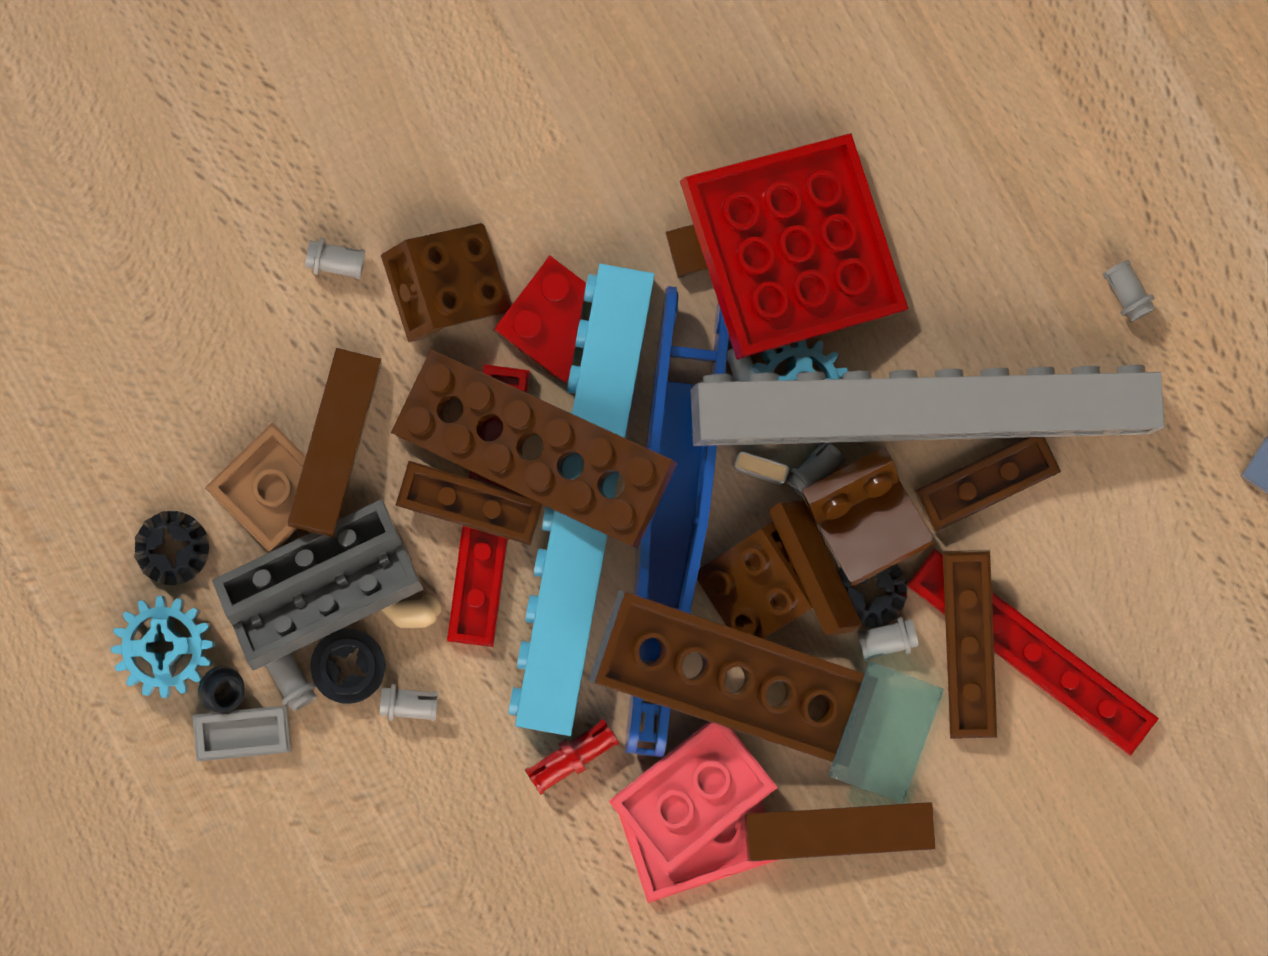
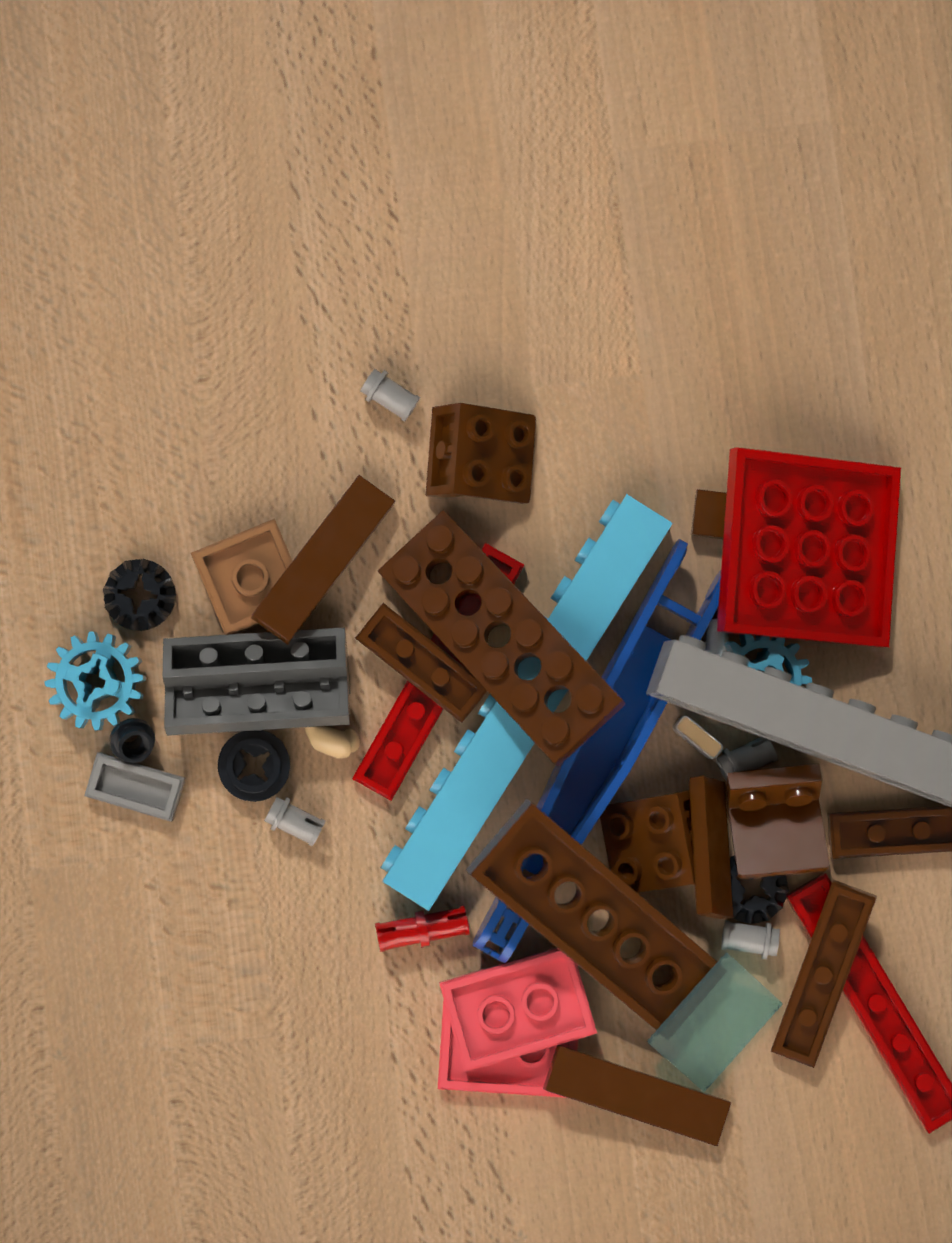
camera: 25 degrees right, 0 degrees up
light grey pin [264,653,317,712] -> none
red wing [493,255,586,384] -> none

